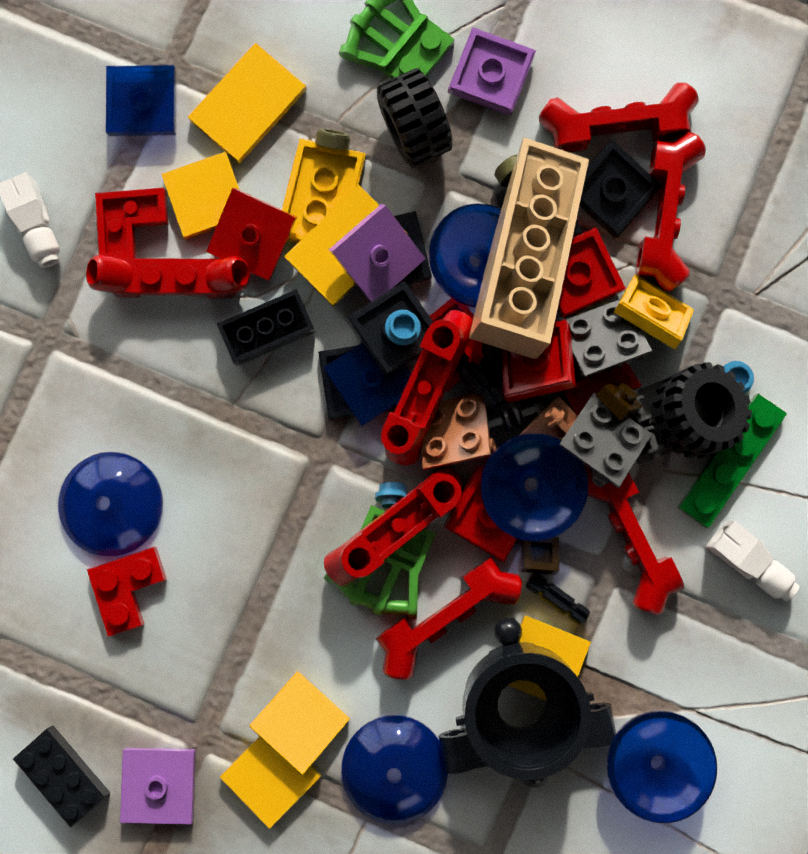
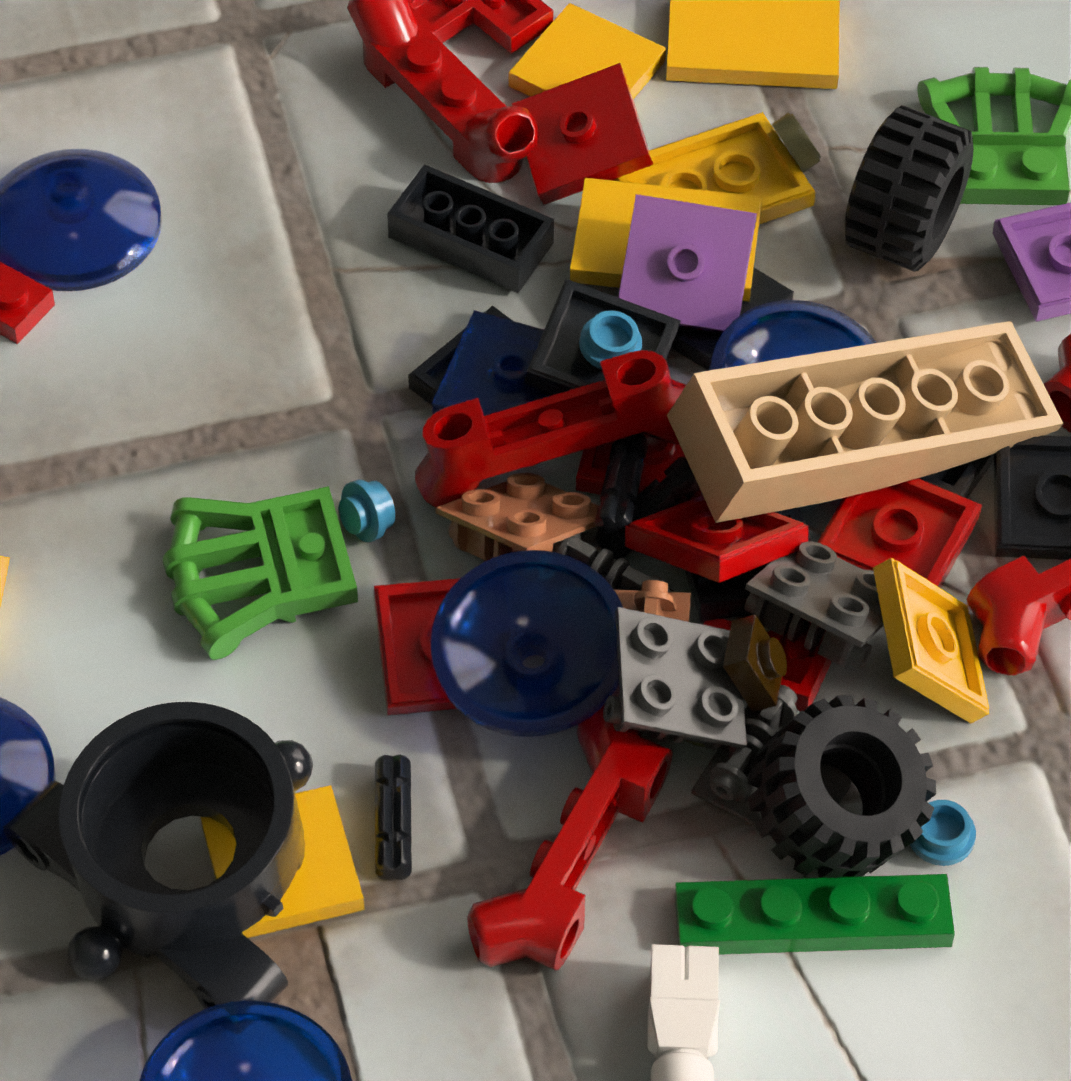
camera: 45 degrees right, 30 degrees down
red plate [324,466,464,586] -> none
red plate [375,557,522,680] -> none
dark brown plate [521,534,559,575] -> none

